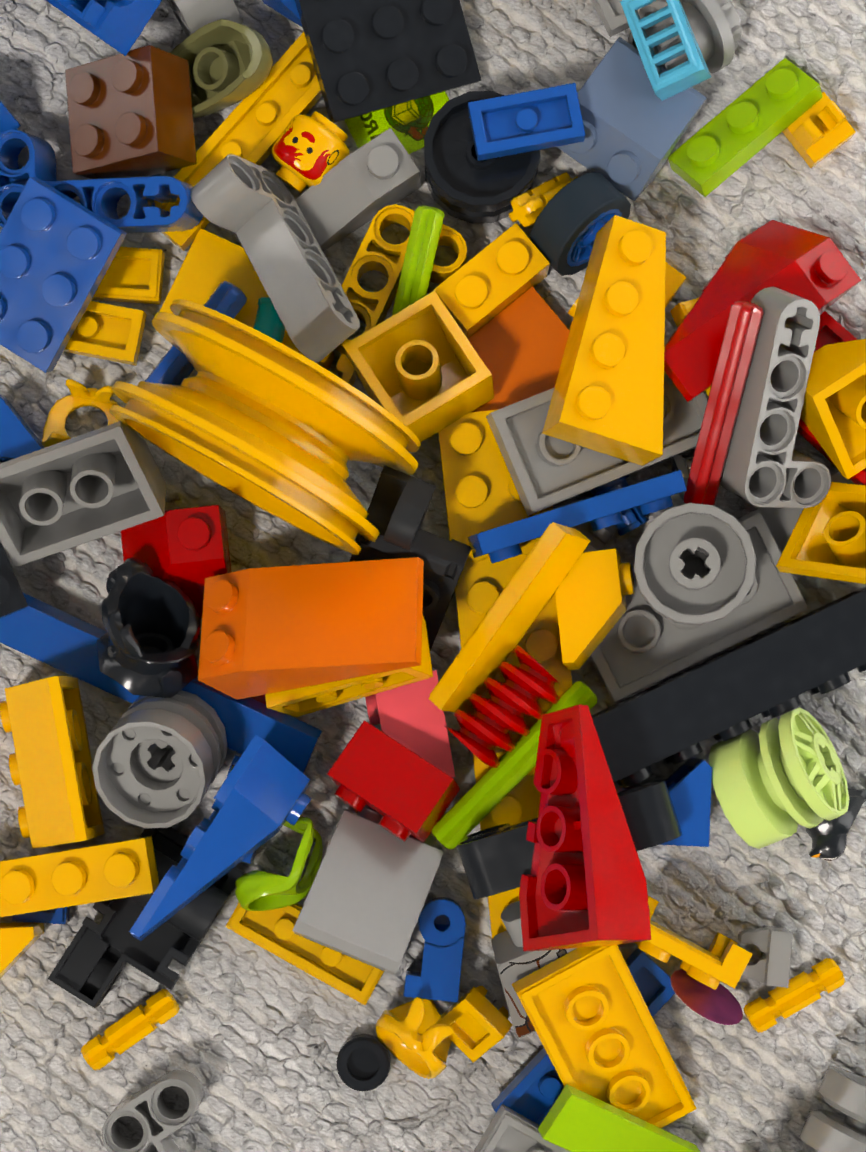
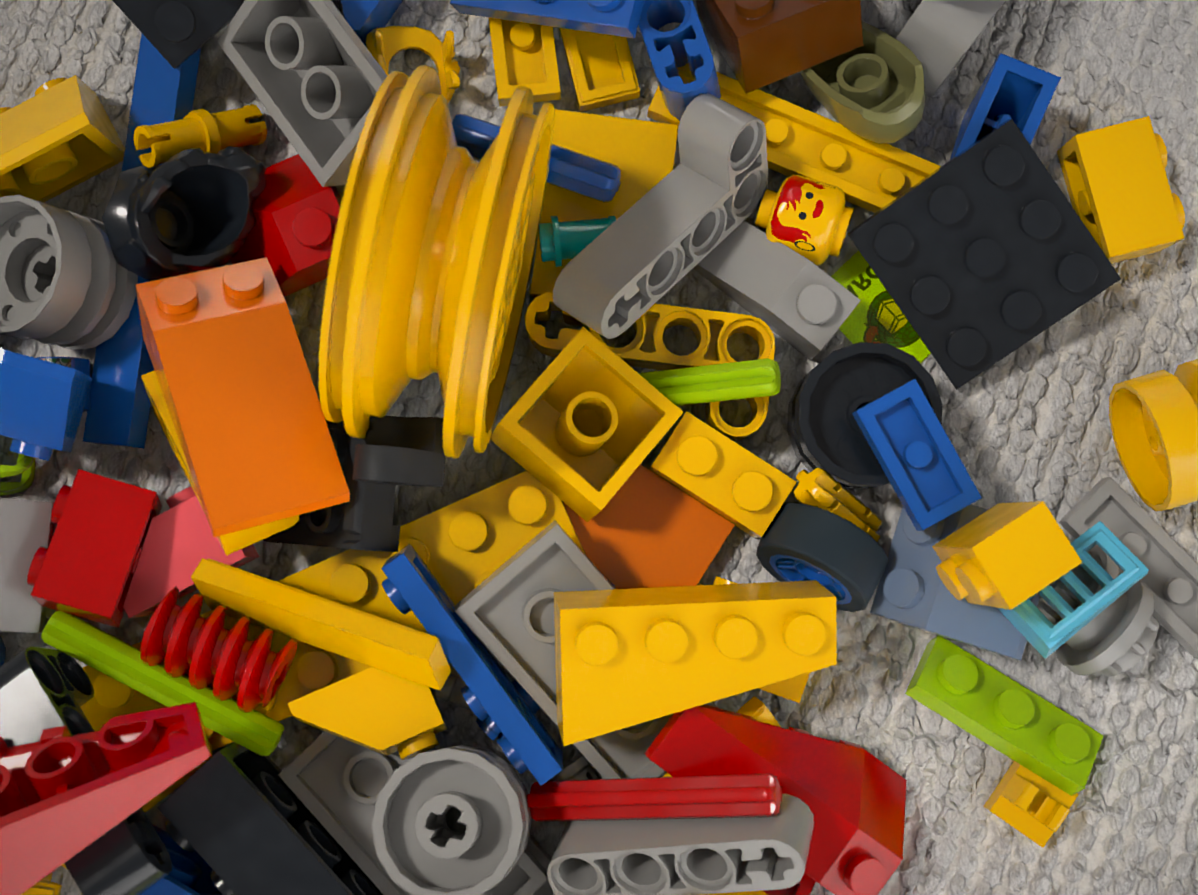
camera: 70 degrees right, 0 degrees up
none -> yellow pin [133,104,267,168]
none -> yellow brick [932,501,1083,610]

